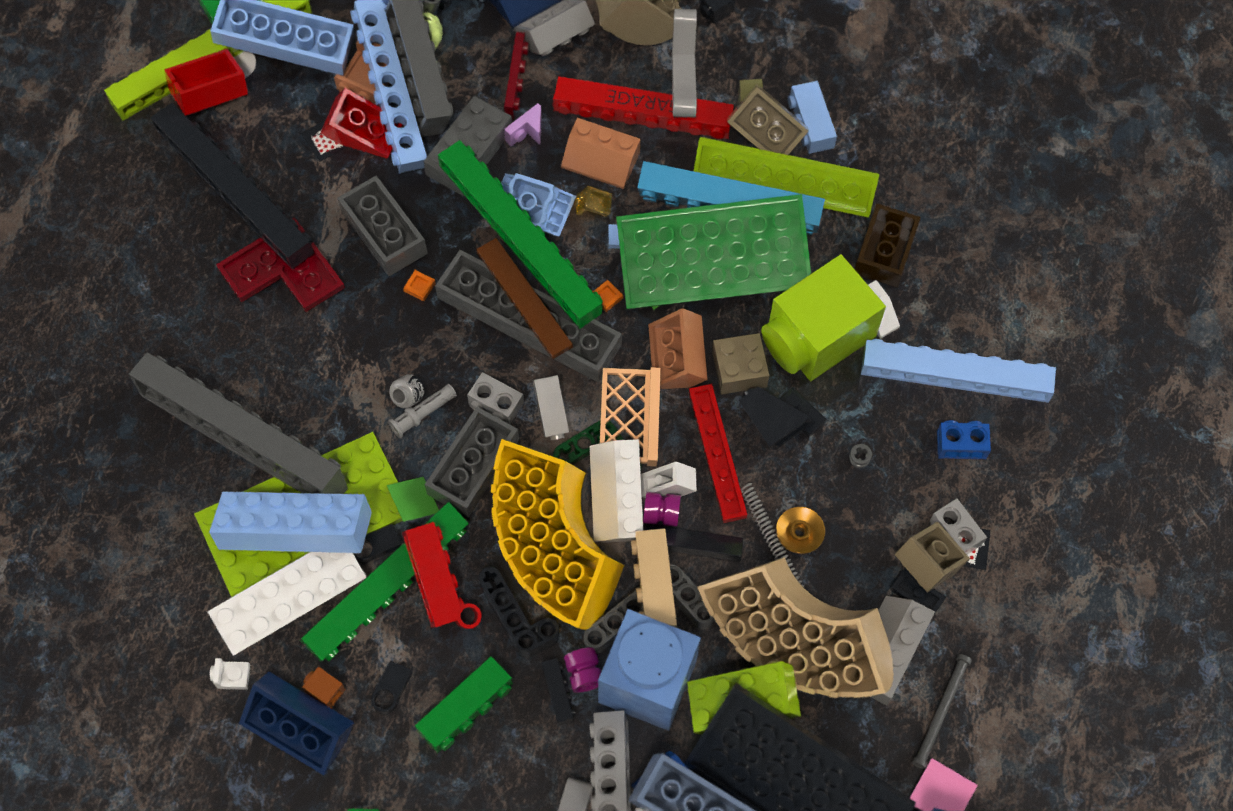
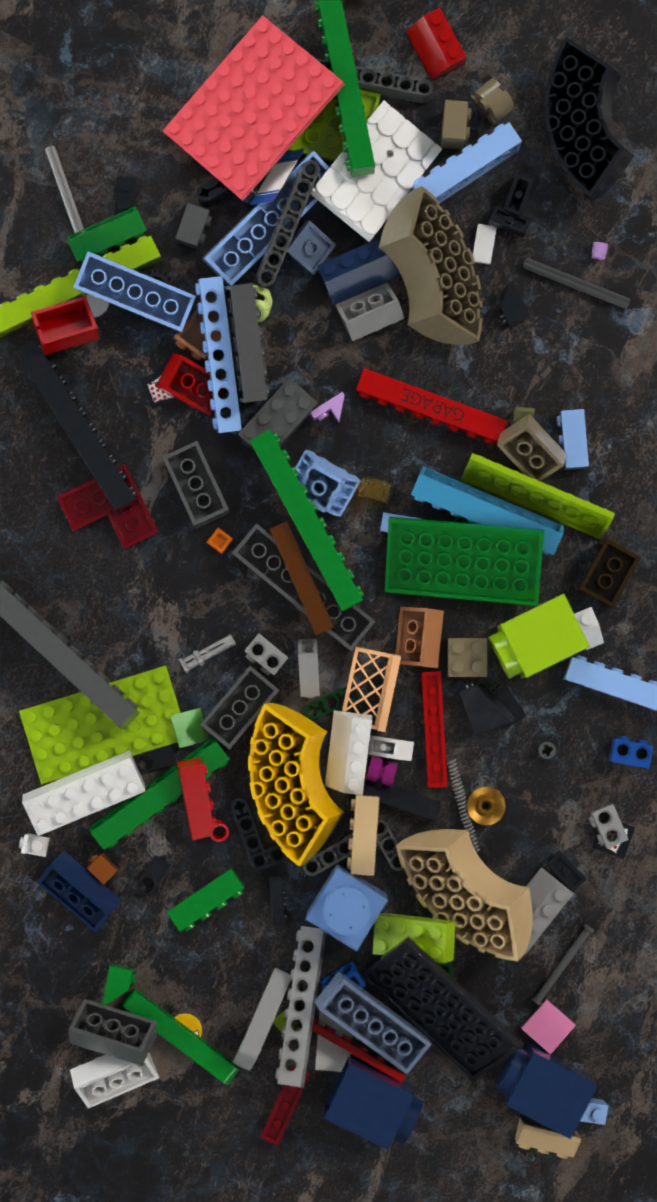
camera: 15 degrees right, 20 degrees up
light blue brick [209,492,372,553] -> none
light grey head [389,374,425,408] -> none
dark red plate [504,32,529,119] -> none
nougat slope [561,118,640,189] -> none
magenta wheel [564,647,602,693] -> none
orange tile [593,280,623,312] -> none
light grey beam [672,9,697,117] -> none
dark tan brick [895,522,970,593] -> none

